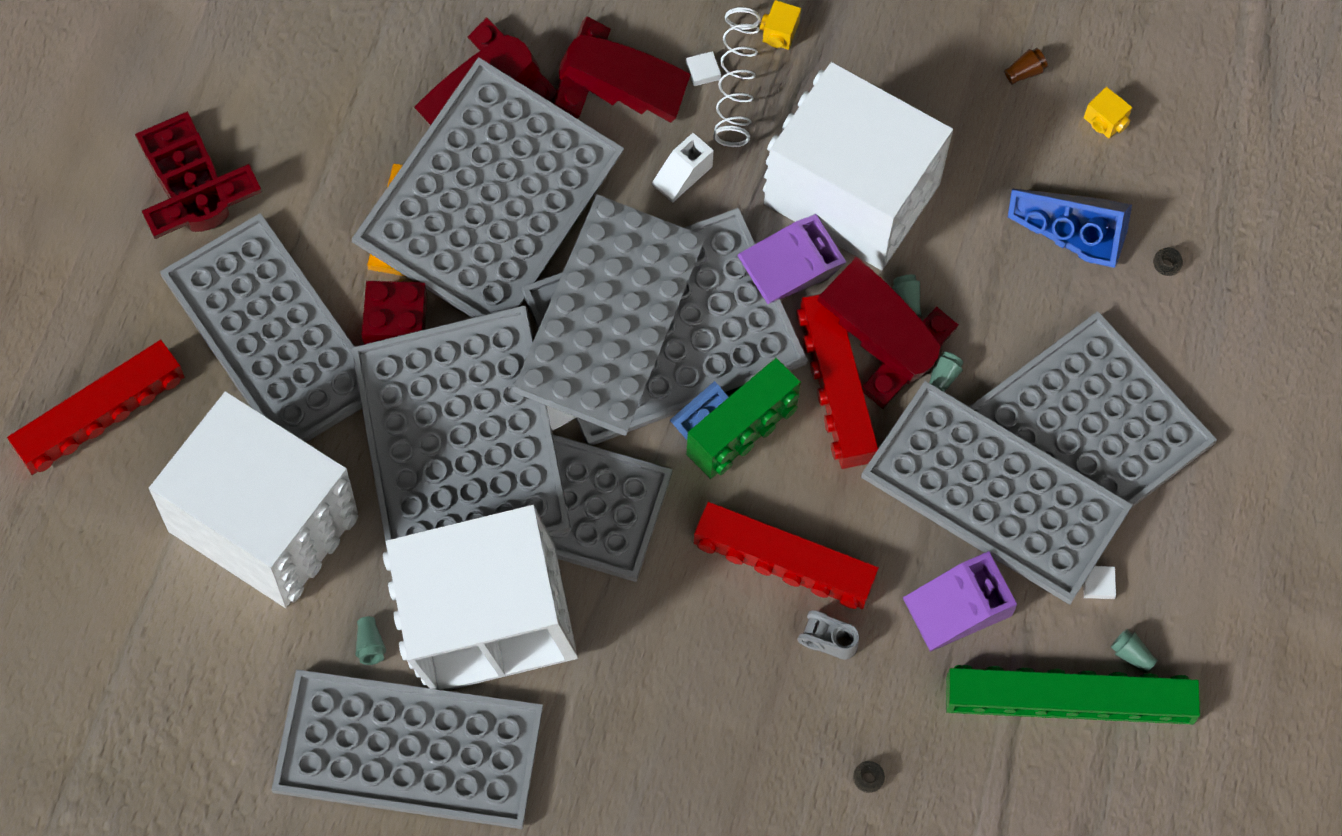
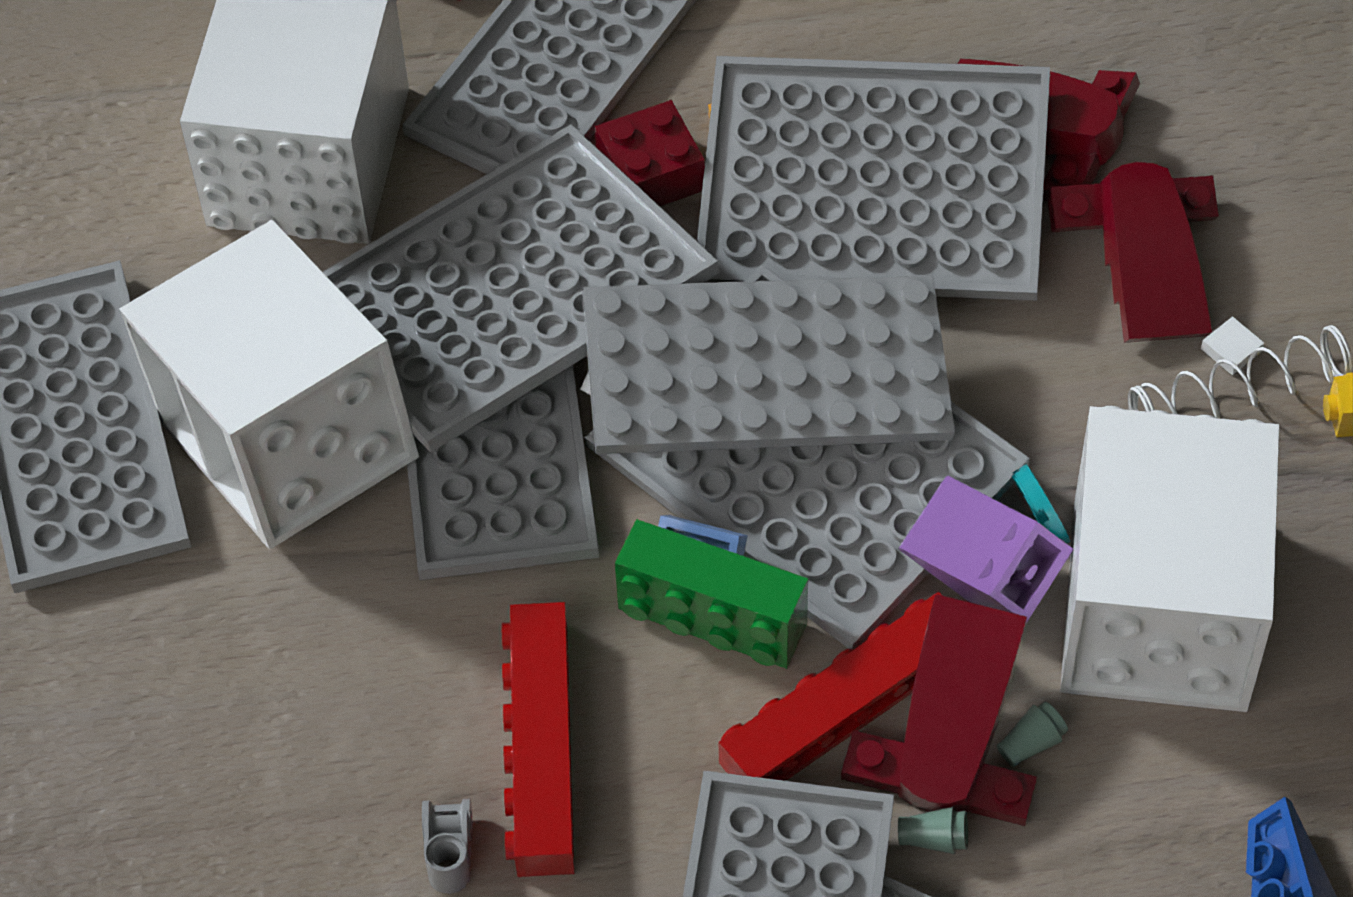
camera: 70 degrees right, 10 degrees down
white slope [652,133,714,203] -> none
none -> teal tile [1011,464,1071,544]

